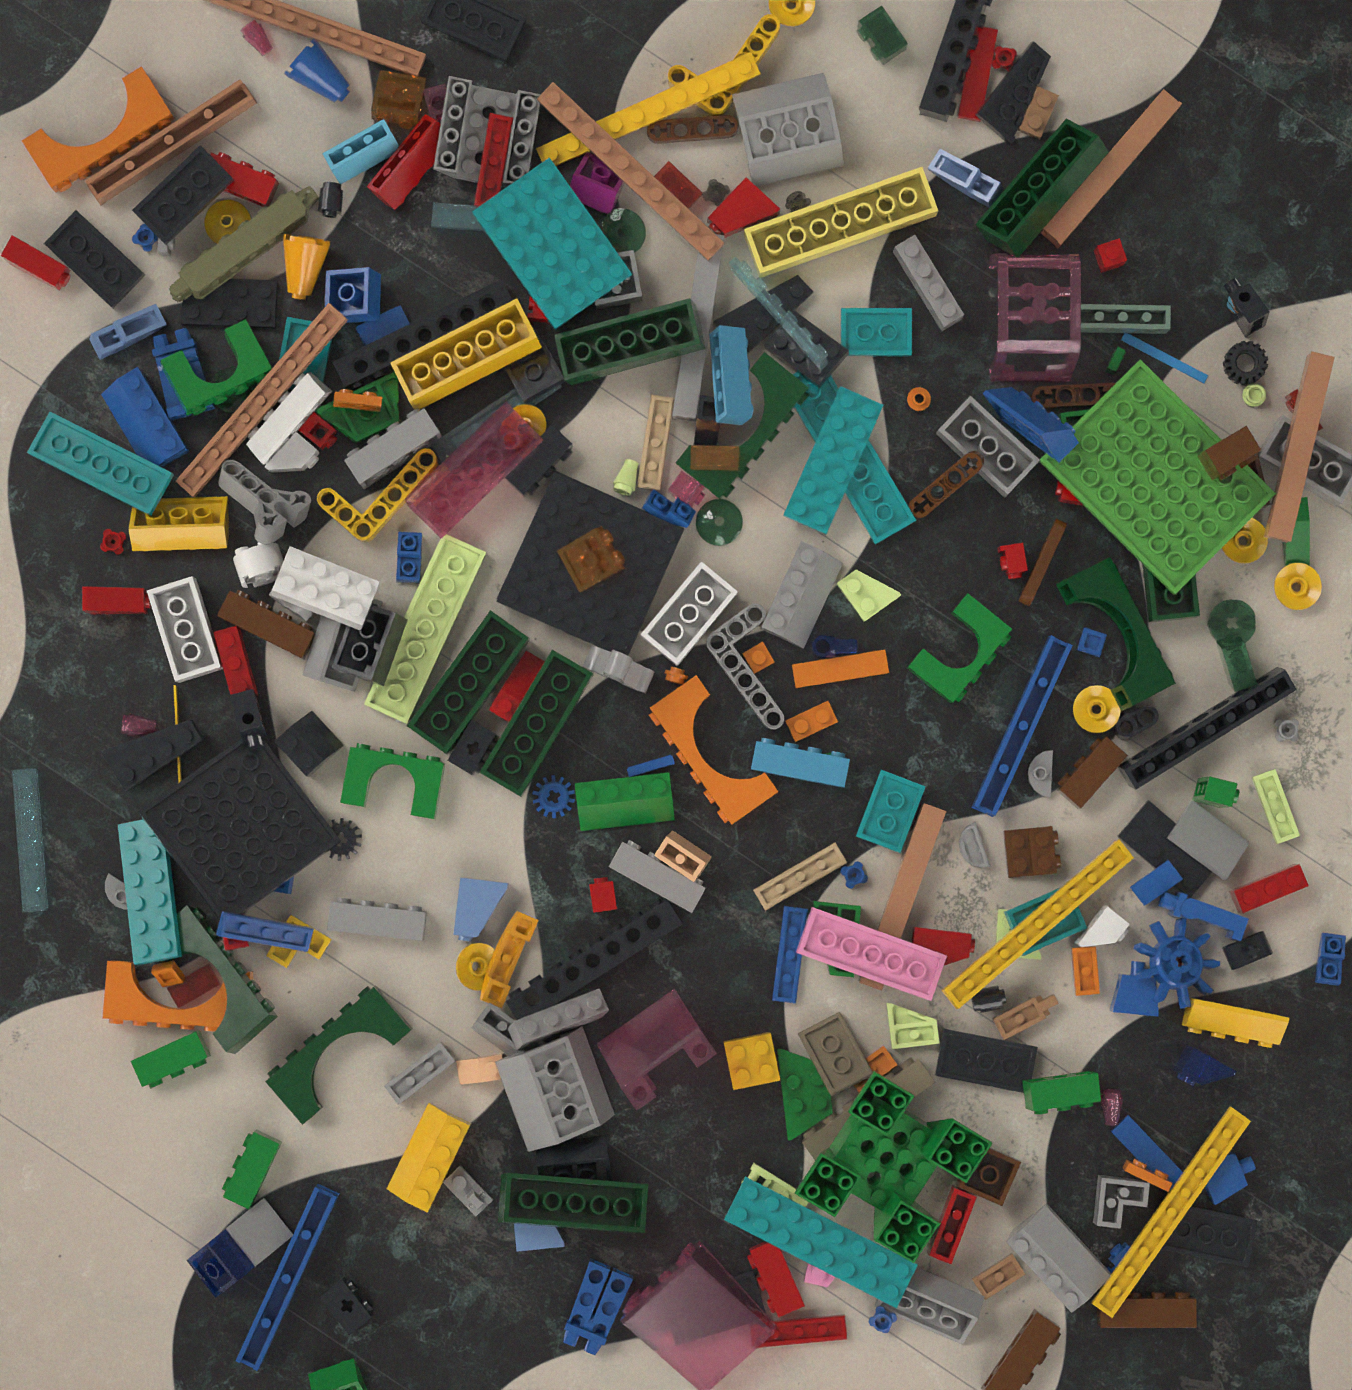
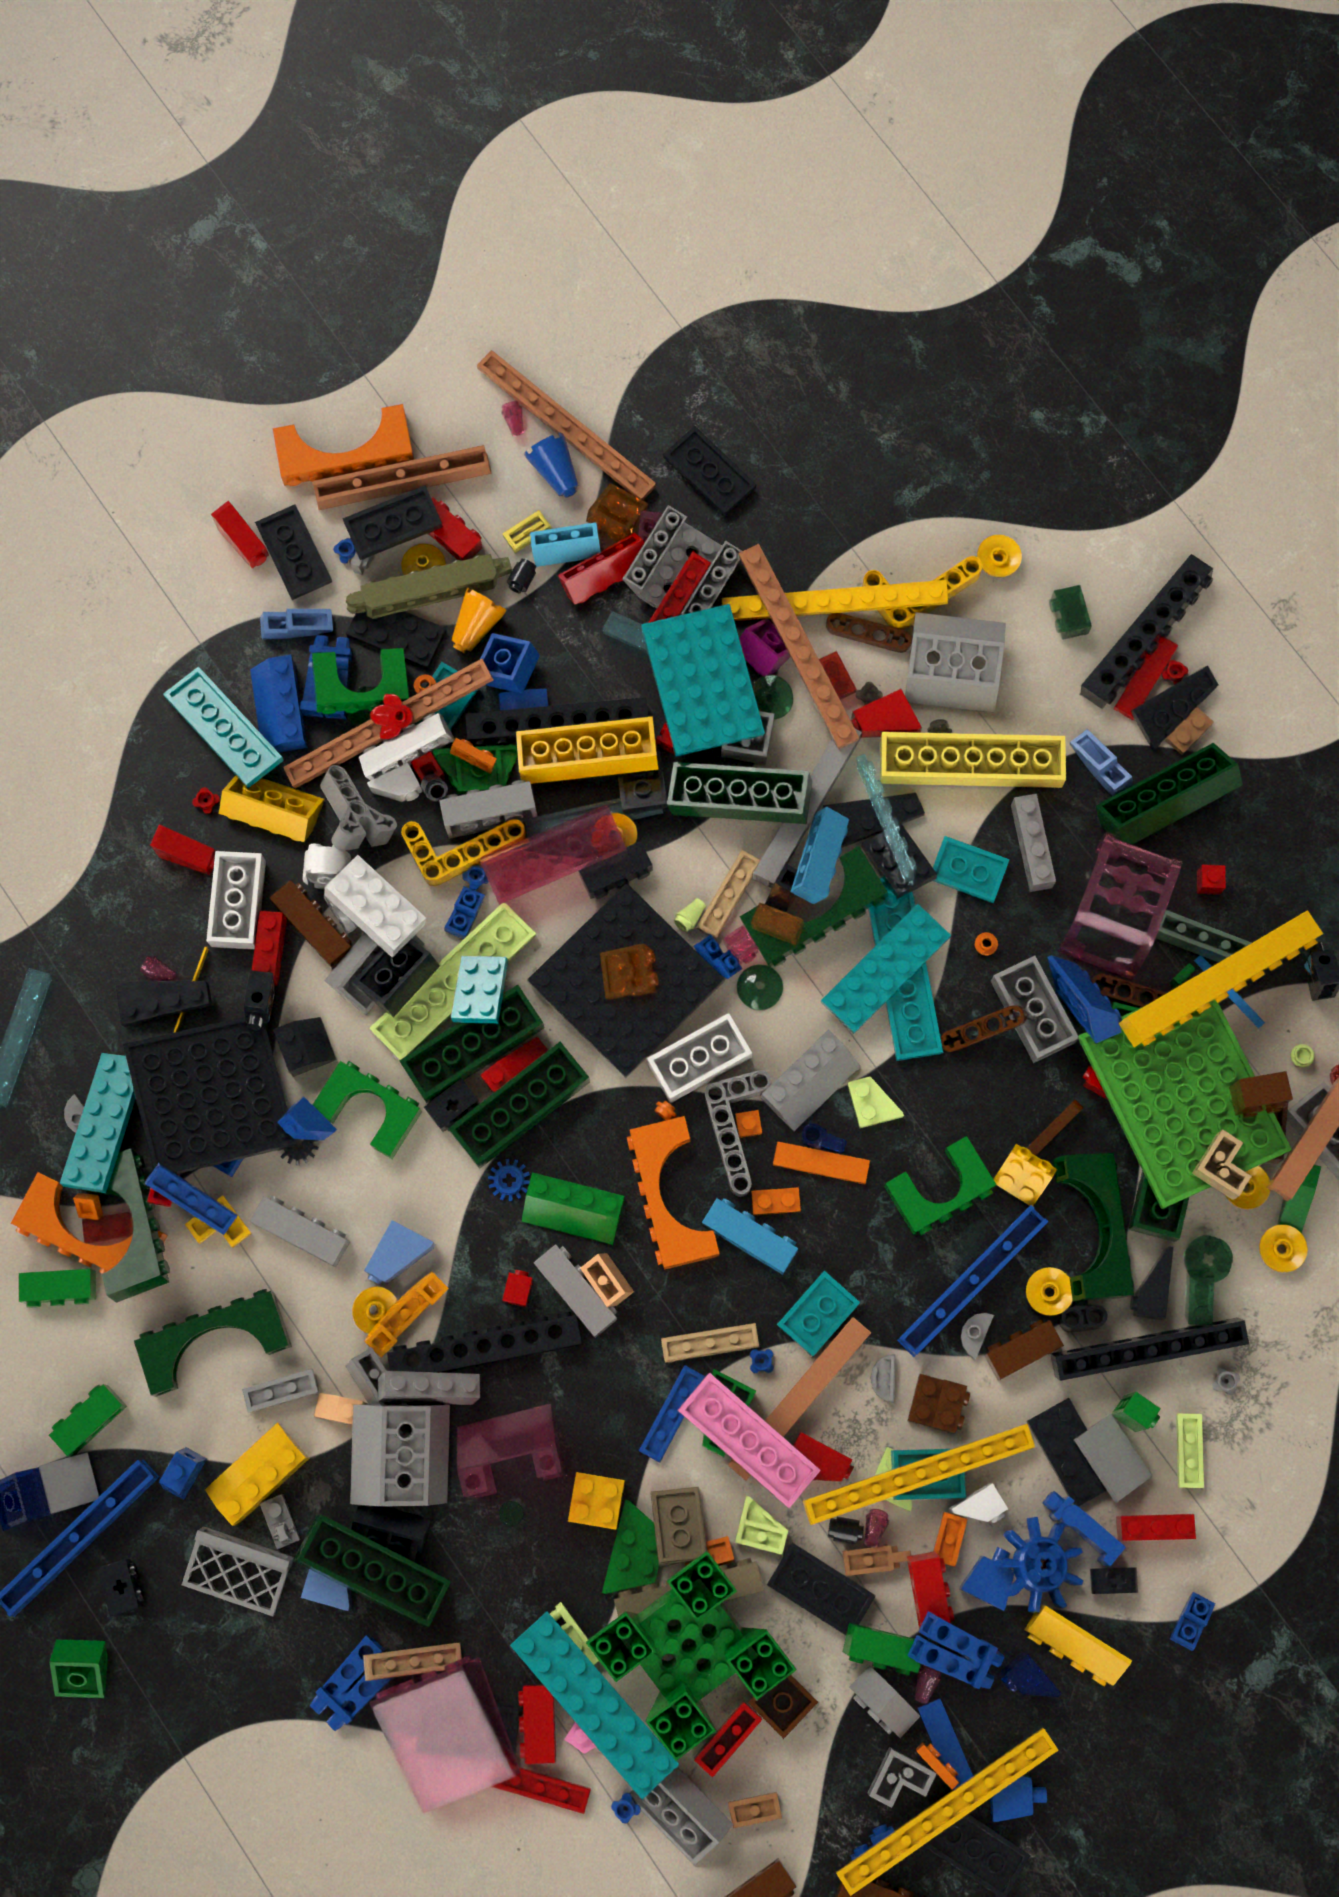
camera: 25 degrees right, 10 degrees down
light grey beam [583,645,655,694] -> none
blue tile [627,755,675,777] -> none
red brick [997,543,1028,579] -> none
light grey slope [1006,1203,1111,1313] -> none
nougat tile [1041,89,1182,249] -> none
blue tile [1077,627,1107,657] -> none
blue slope [1130,860,1183,906] -> none
black tyre [1223,341,1268,385] -> none
none -> blue torso [159,1447,207,1500]
none -> light grey fence [182,1526,294,1616]
none -> blue slope [277,1096,337,1141]
none -> tan tile [363,1643,463,1681]
none -> red plate [370,694,413,739]
none -> orange plate [414,674,436,694]
none -> black brick [421,774,448,801]
none -> plate [451,956,508,1023]
none -> blue plate [462,865,490,890]
none -> clear green tile [499,1501,524,1526]
none -> light yellow tile [502,510,552,553]
none -> light grey brick [849,1665,920,1738]
none -> clear pink cone [864,1509,889,1548]
none -> red brick [907,1551,954,1635]
none -> blue hips [907,1611,1004,1689]
none -> yellow plate [993,1144,1057,1206]
none -> yellow brick [1118,910,1323,1048]
none -> black slope [1130,1246,1174,1320]
none -> tan brick [1192,1129,1252,1200]

